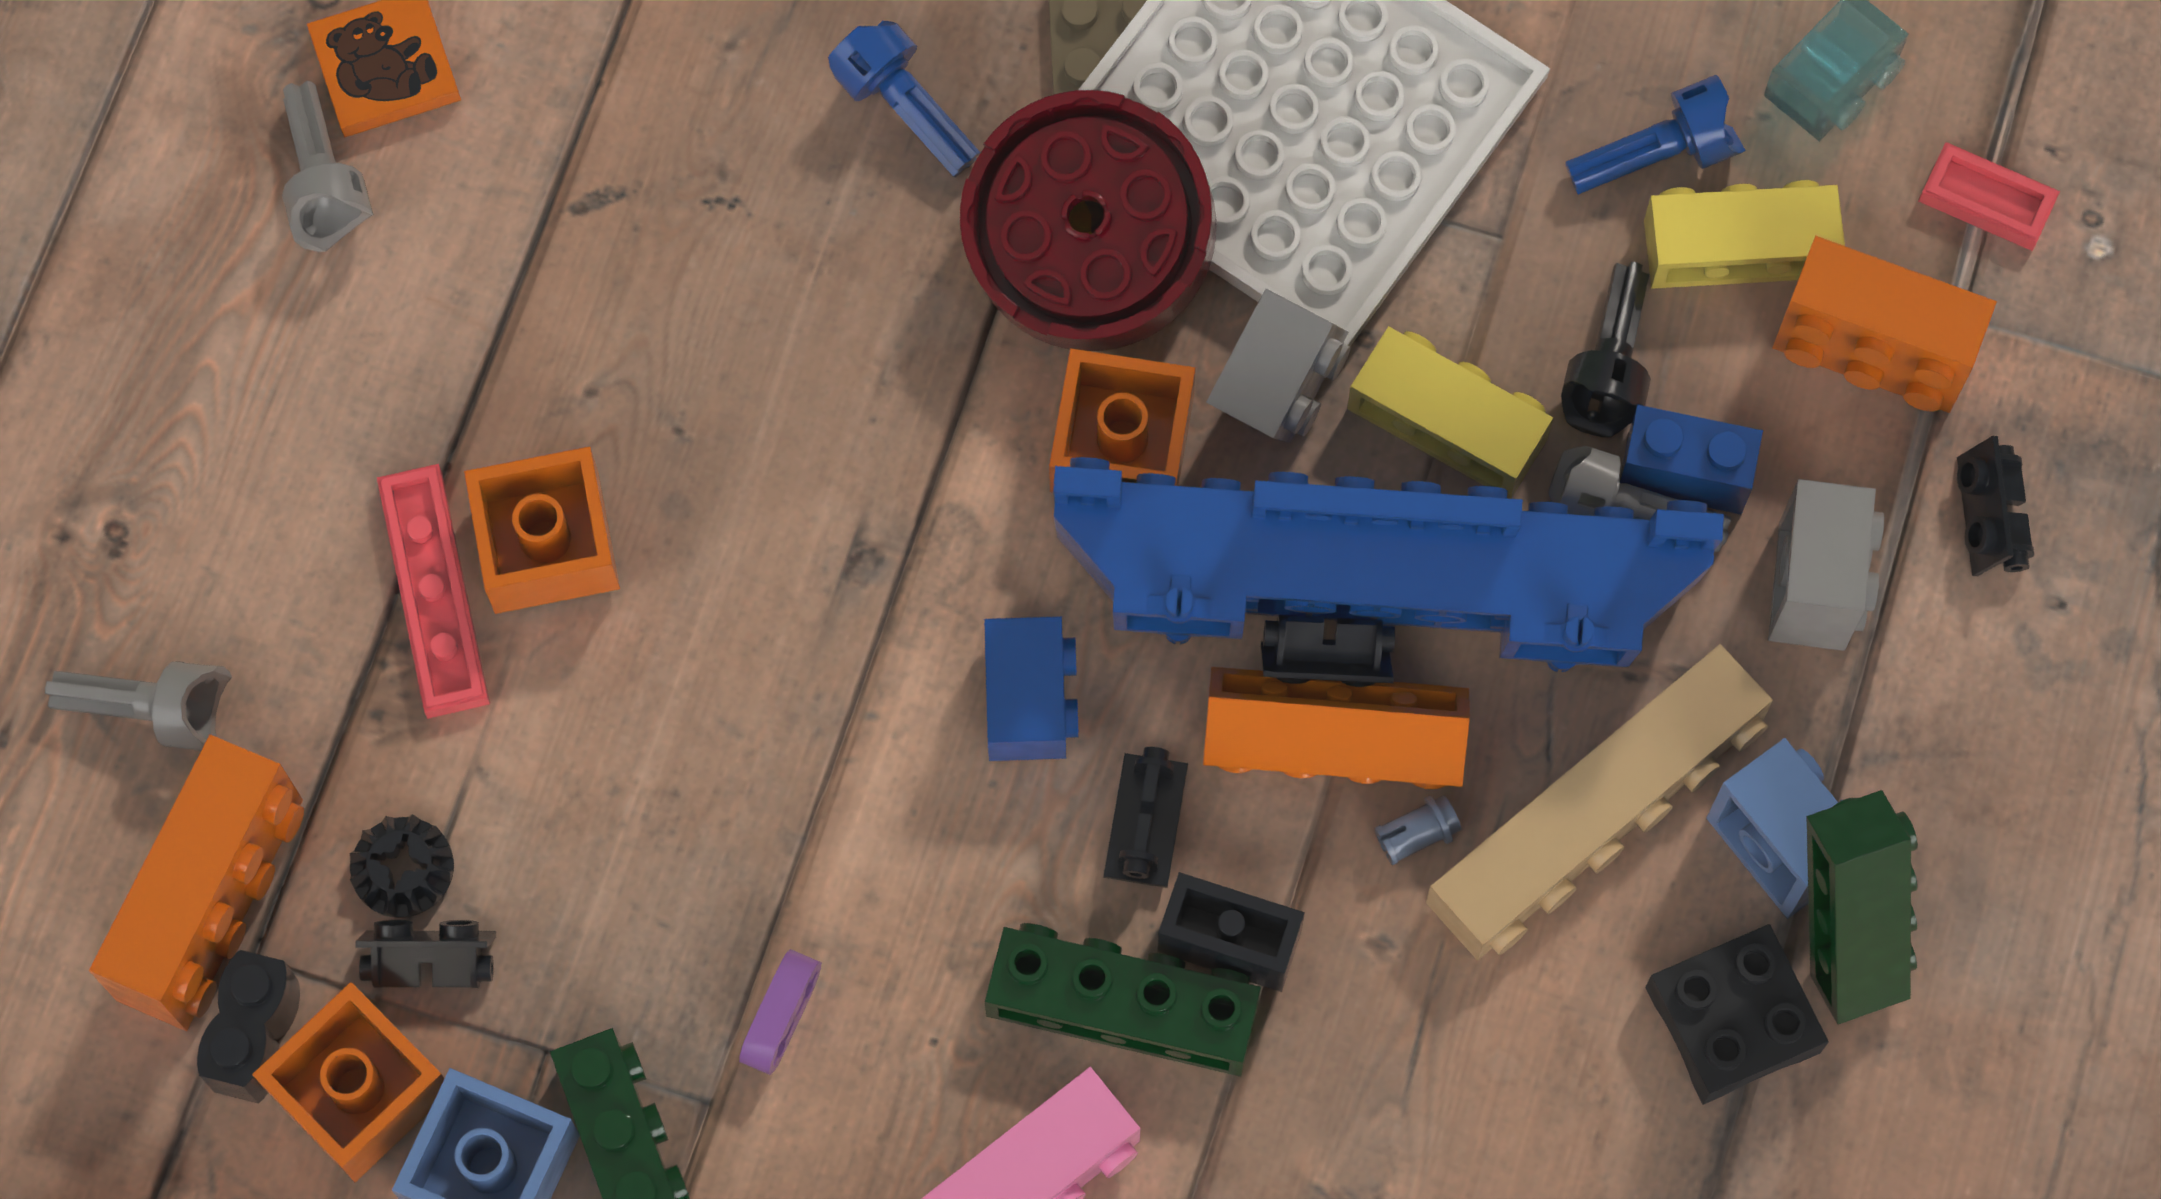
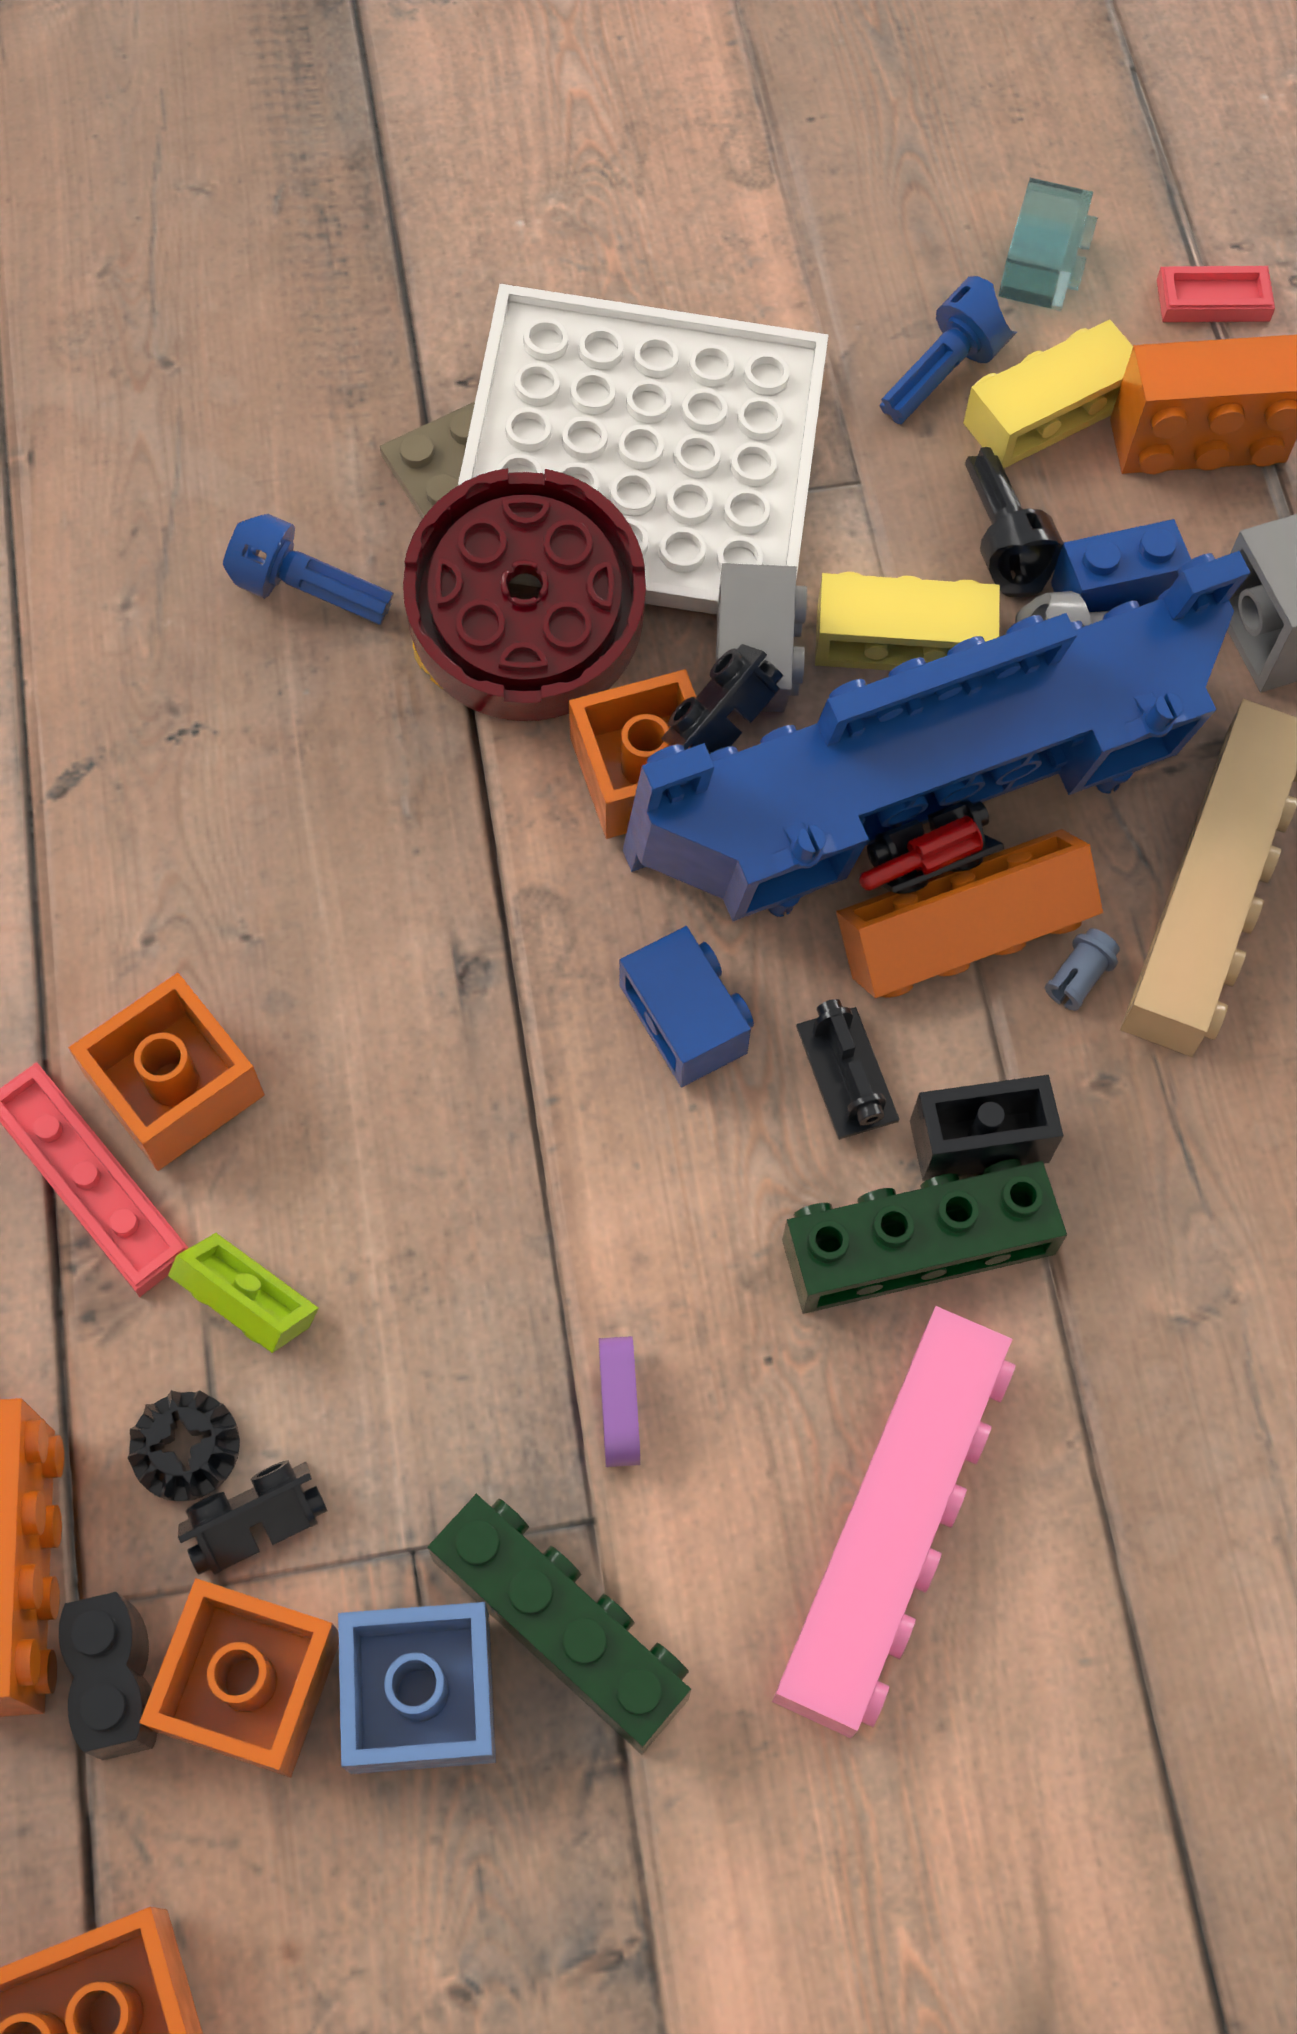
camera: 30 degrees left, 5 degrees down
none -> lime plate [168,1233,319,1353]
none -> black hinge [661,644,783,754]
none -> red axle [859,816,983,891]

